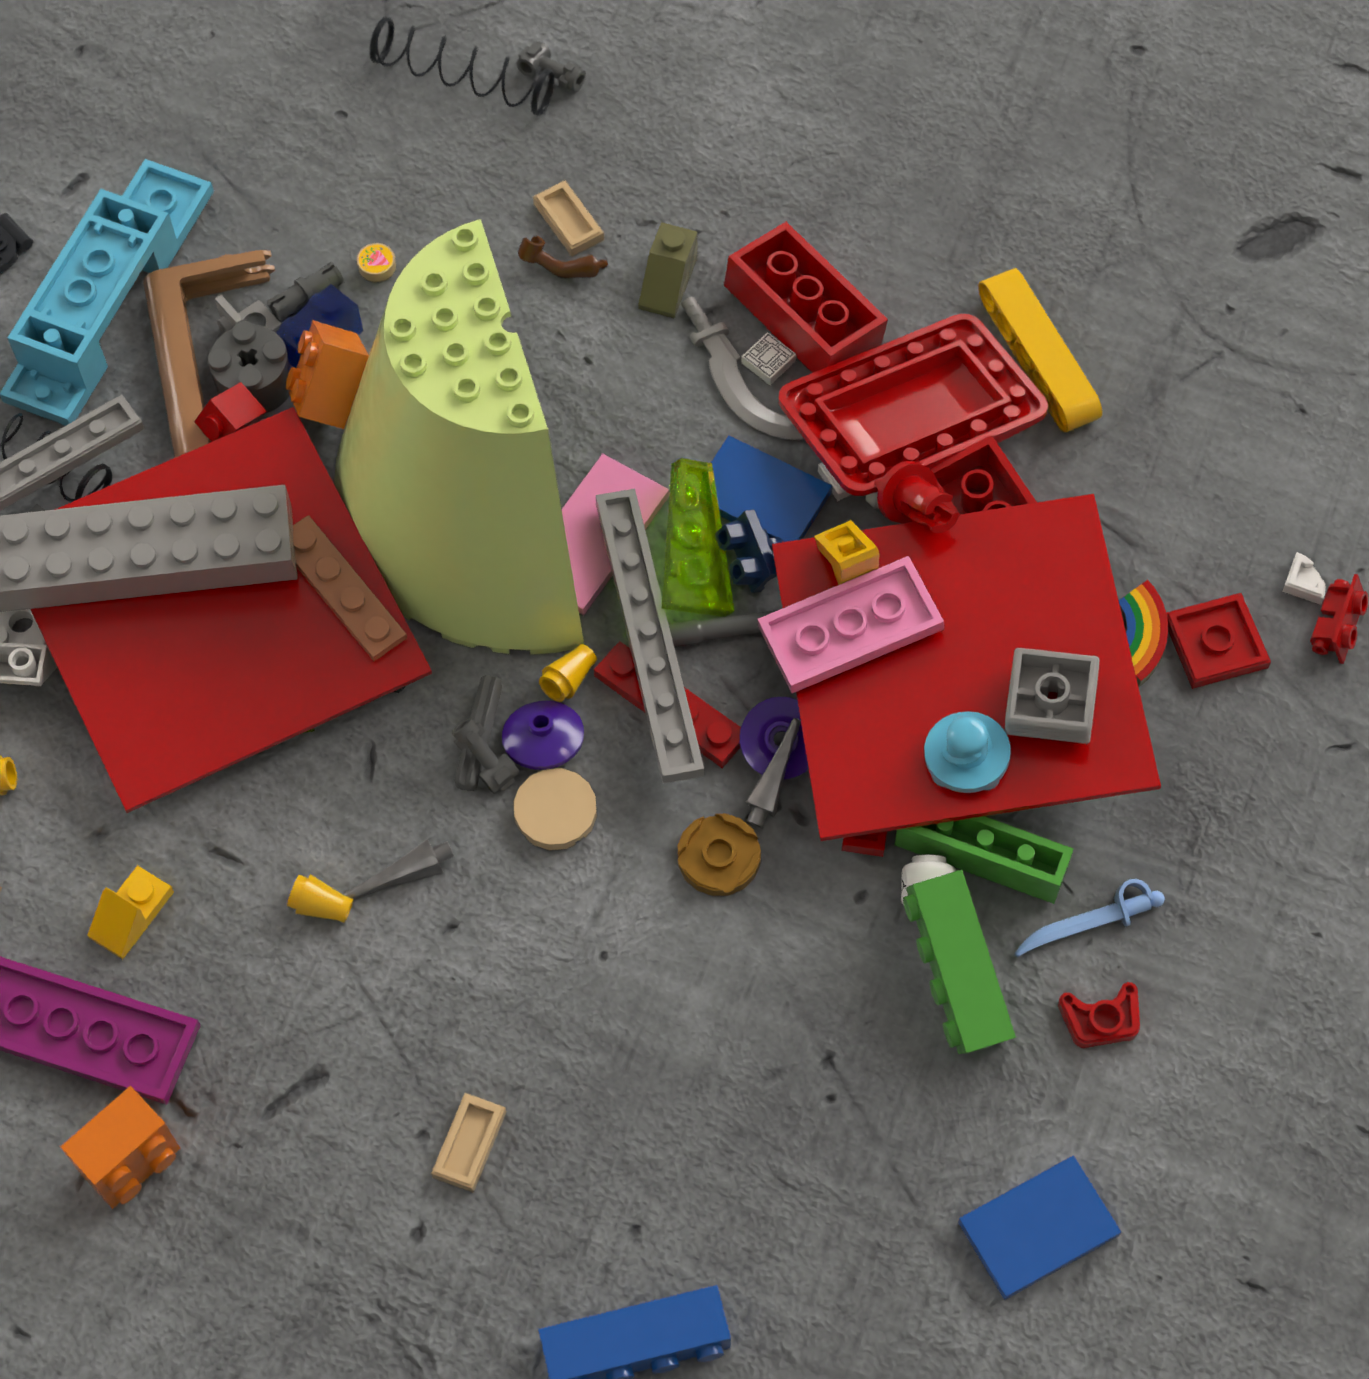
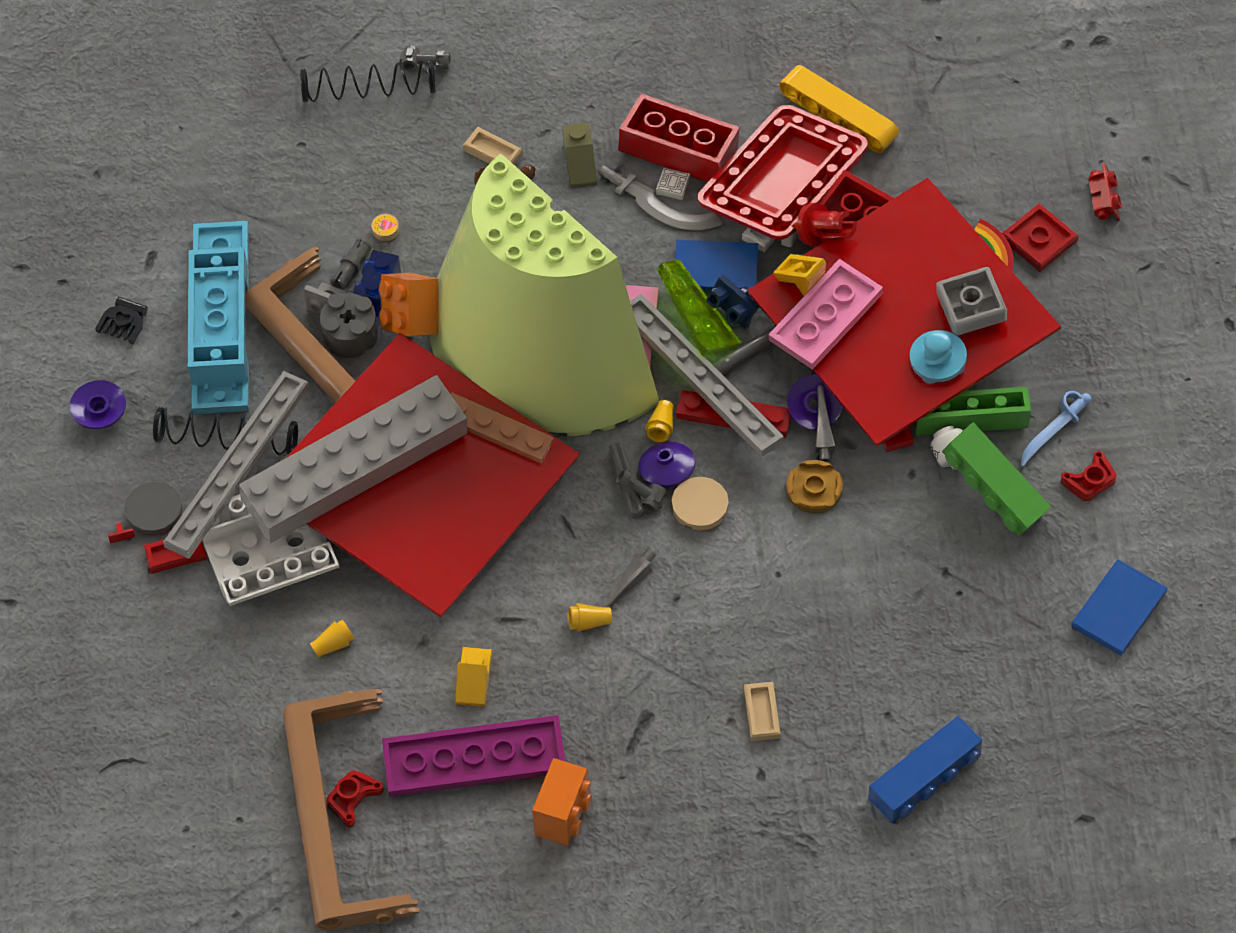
camera: 25 degrees left, 5 degrees down
red brick [194,382,267,442] -> none
white tile [1282,552,1325,605] -> none

